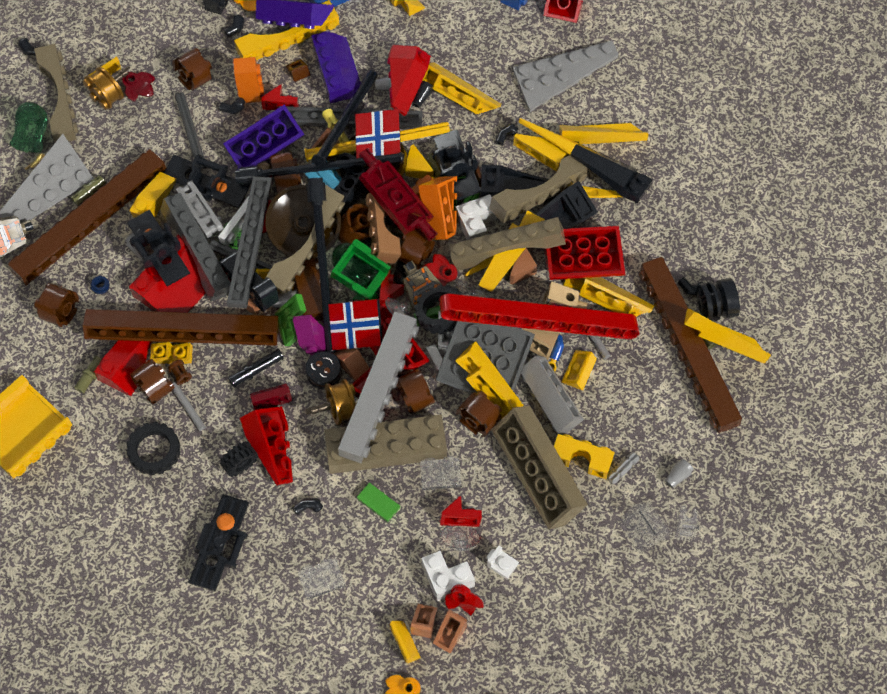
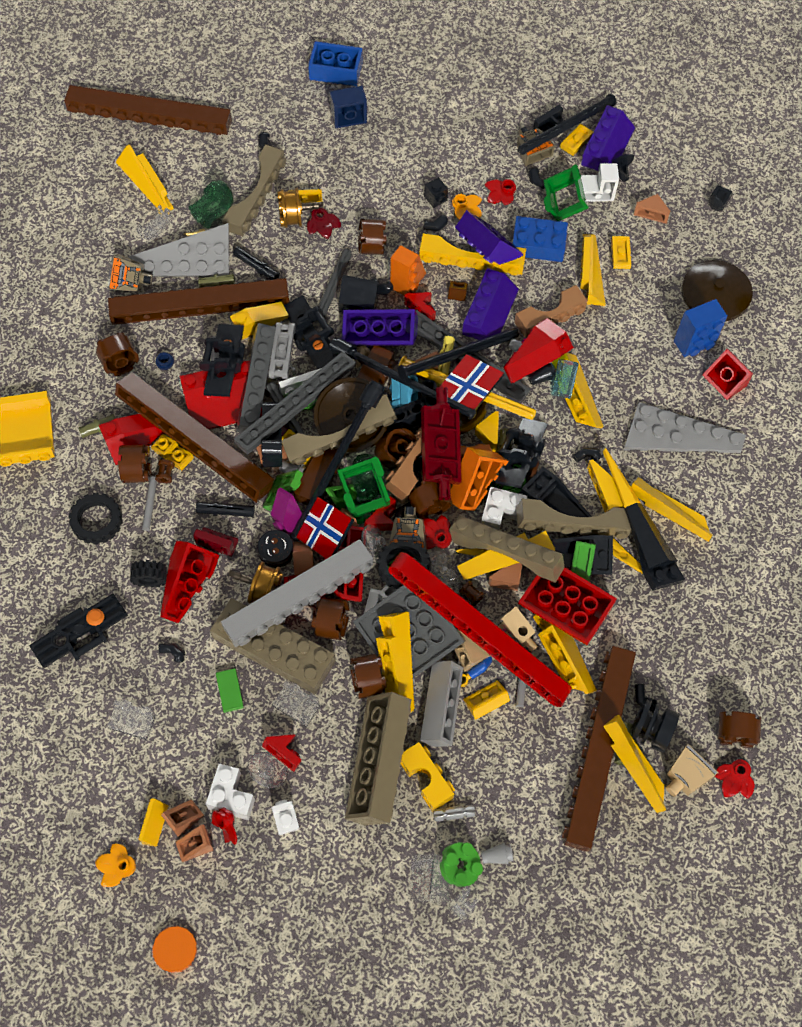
camera: 35 degrees right, 0 degrees up
none -> black pin [233,246,280,280]
none -> bright green slope [325,484,364,510]
none -> black slope [339,275,378,313]
none -> bright green plate [440,842,483,887]
none -> reddish brown bush [459,580,485,607]
none -> medium nougat arch [514,285,588,338]
none -> clear light blue slope [551,360,579,399]
none -> bright green tile [571,541,596,582]
none -> tan torso [666,744,718,797]
none -> red plate [714,759,755,799]
none -> reddish brown brick [718,711,762,748]

